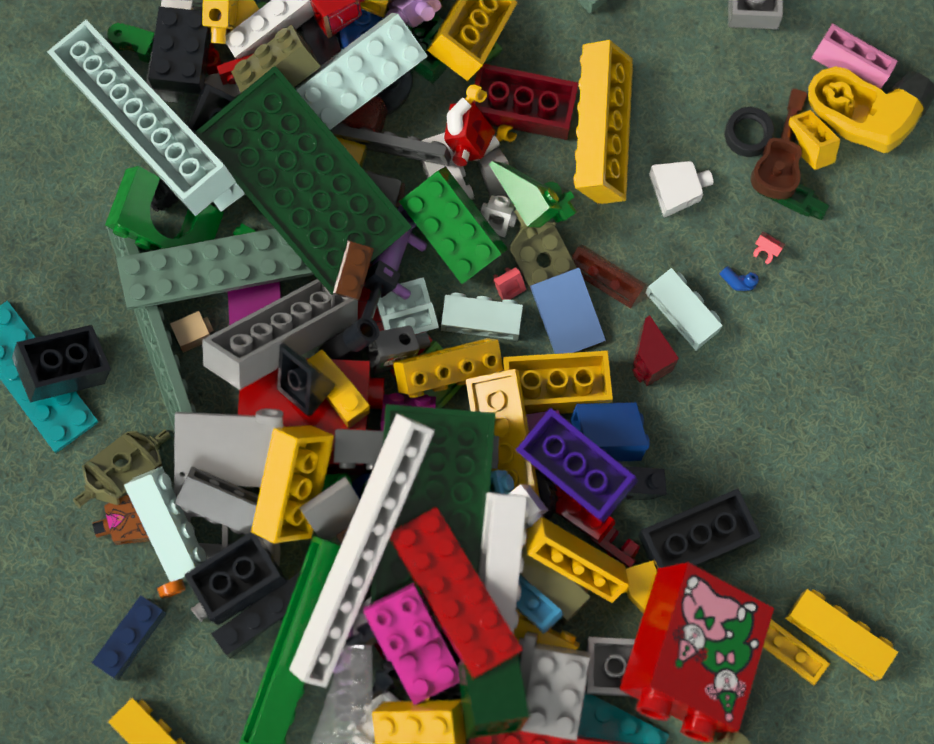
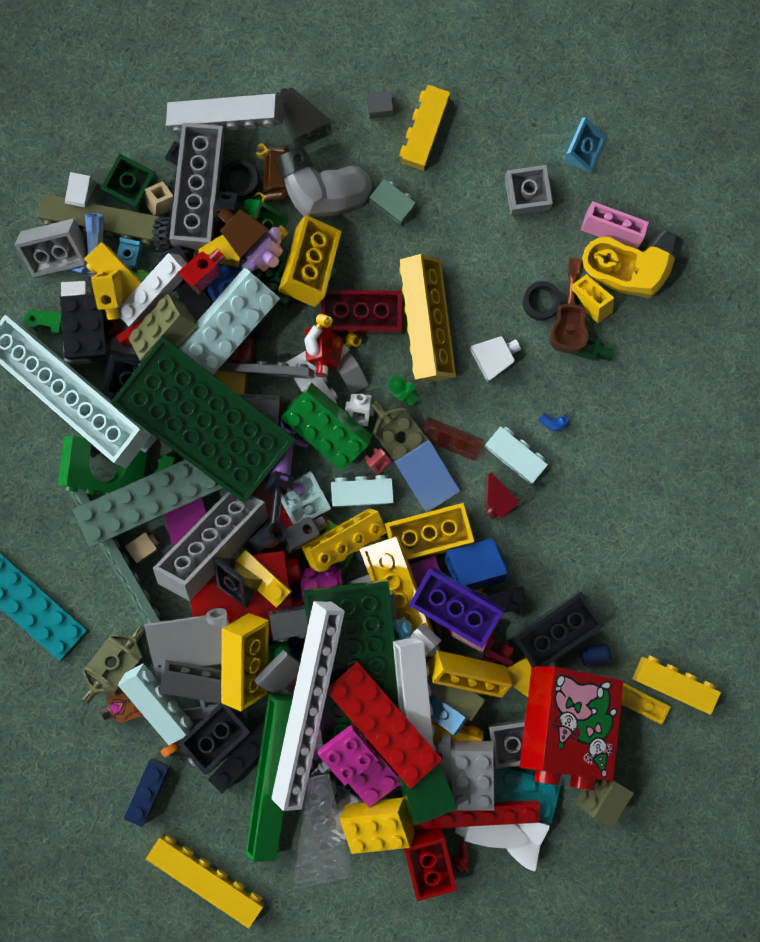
camera: 10 degrees left, 10 degrees up
black brick [12,325,111,403] -> none
reddish brown brick [333,241,374,301] -> none
slope [489,161,562,228] -> none
coral tile [753,231,785,264] -> none
none -> dark blue brick [581,644,612,667]

